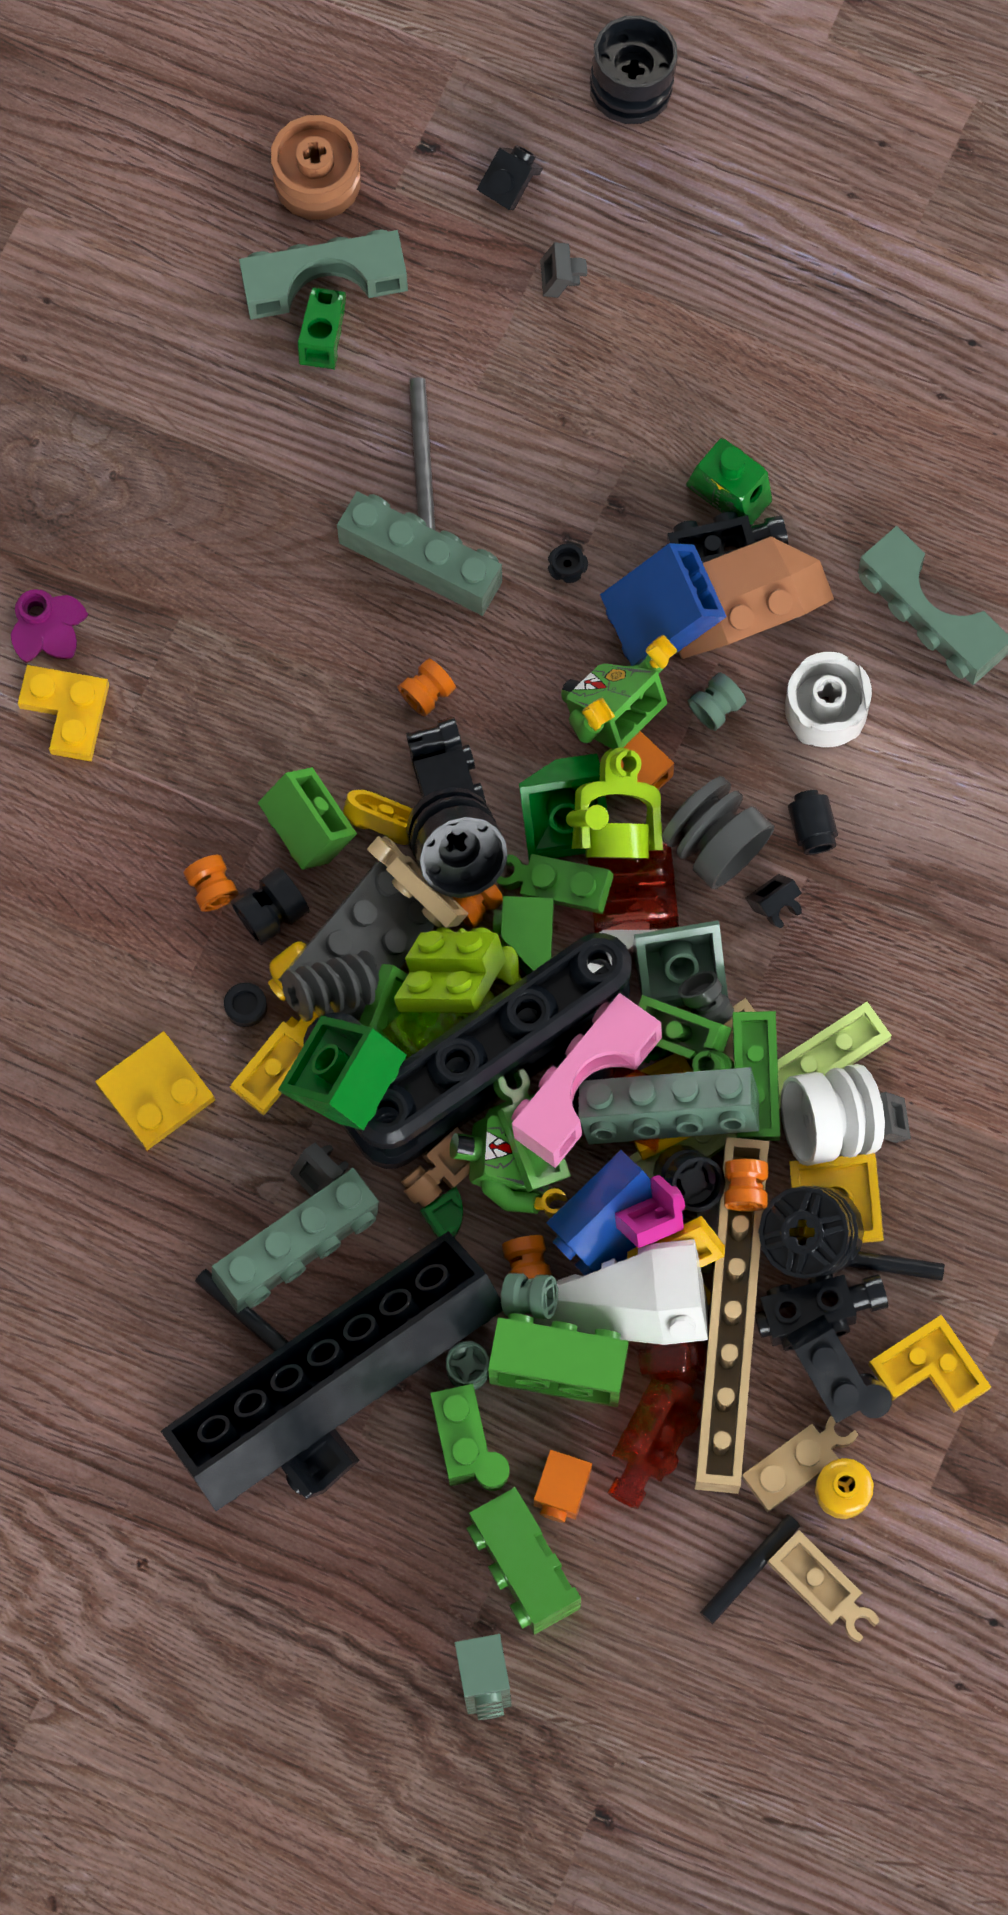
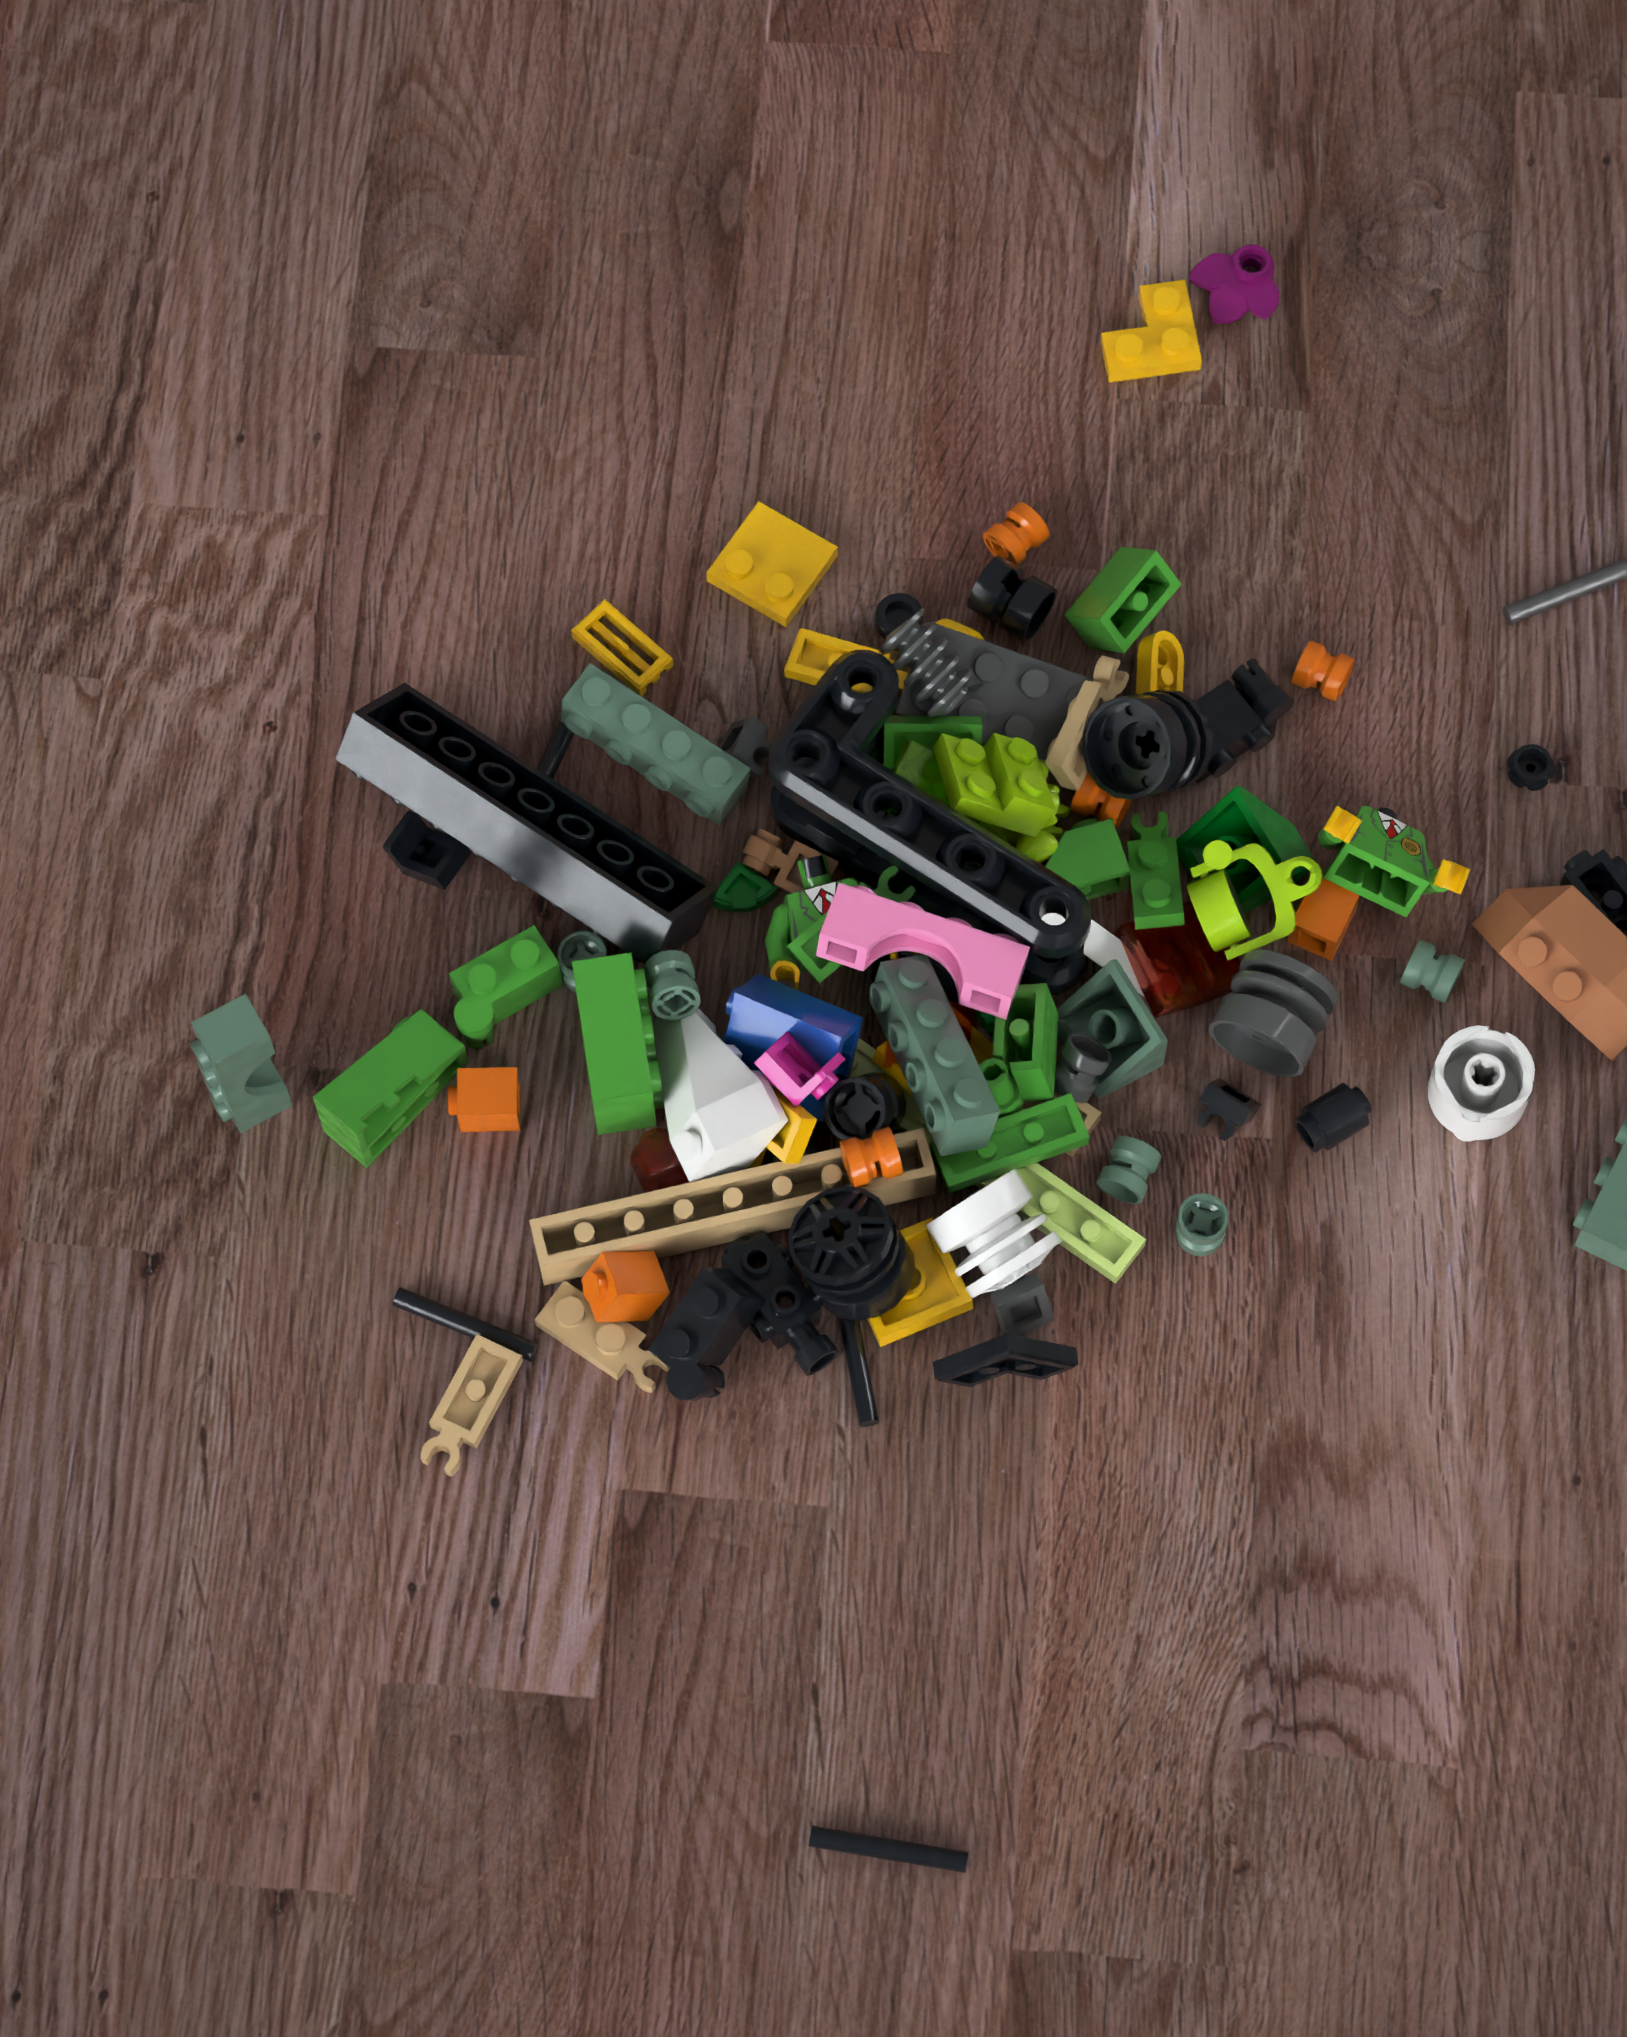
camera: 70 degrees right, 5 degrees down
green slope [278,1015,407,1130] -> none
sand green brick [337,491,502,616] -> none
orange wheel [502,1235,551,1279] -> none
blue brick [600,543,727,666] -> none
clear red brick [607,1378,701,1510] -> none
yellow head [815,1458,874,1519] -> none
yellow plate [868,1314,991,1413] -> none
none -> yellow tile [571,599,674,696]
none -> orange brick [581,1251,670,1322]
none -> black tile [933,1333,1079,1387]
none -> sand green wheel [1096,1136,1162,1204]
none -> sand green wheel [1175,1193,1229,1257]

